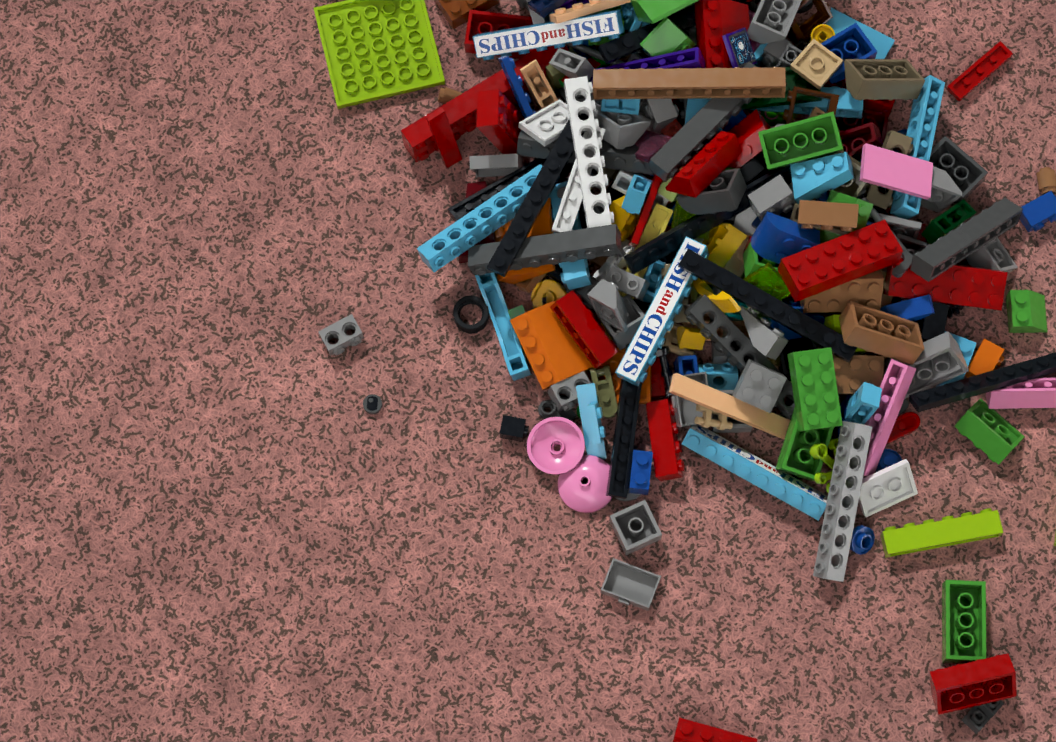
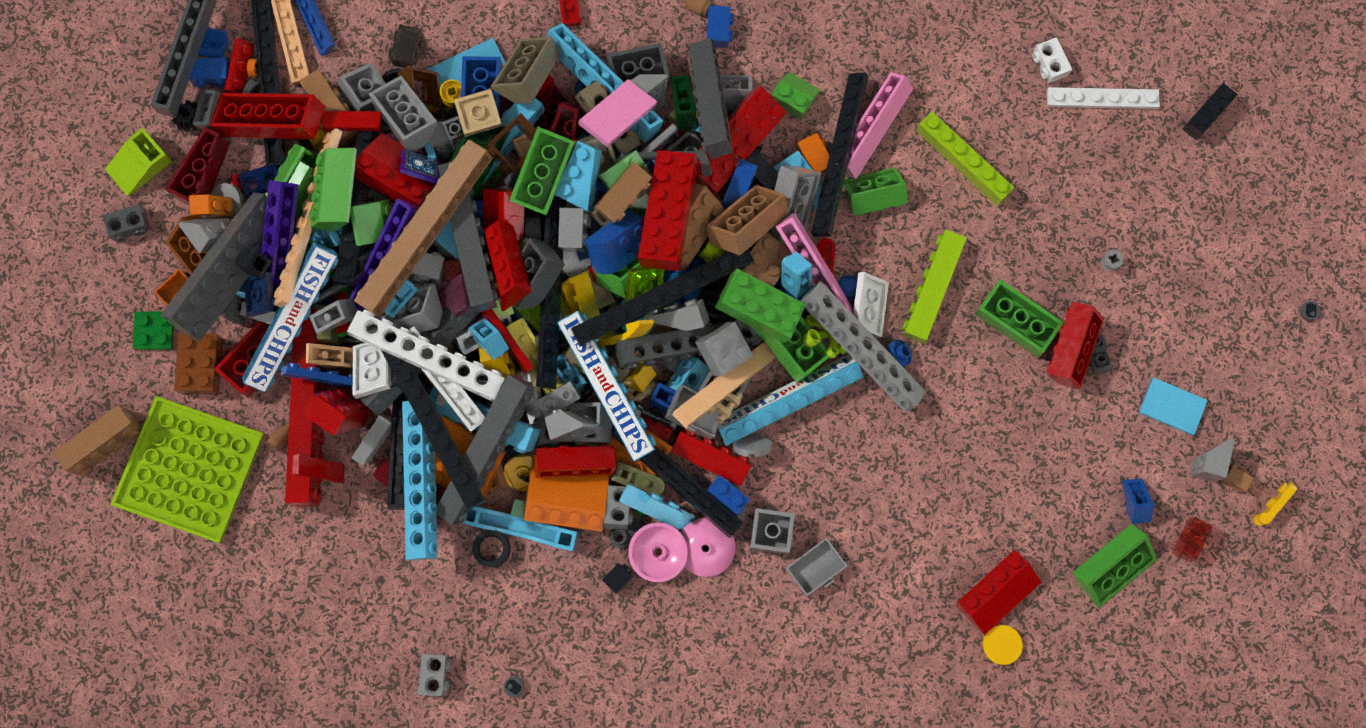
camera: 60 degrees left, 5 degrees up
none -> light grey tile [733,434,772,457]

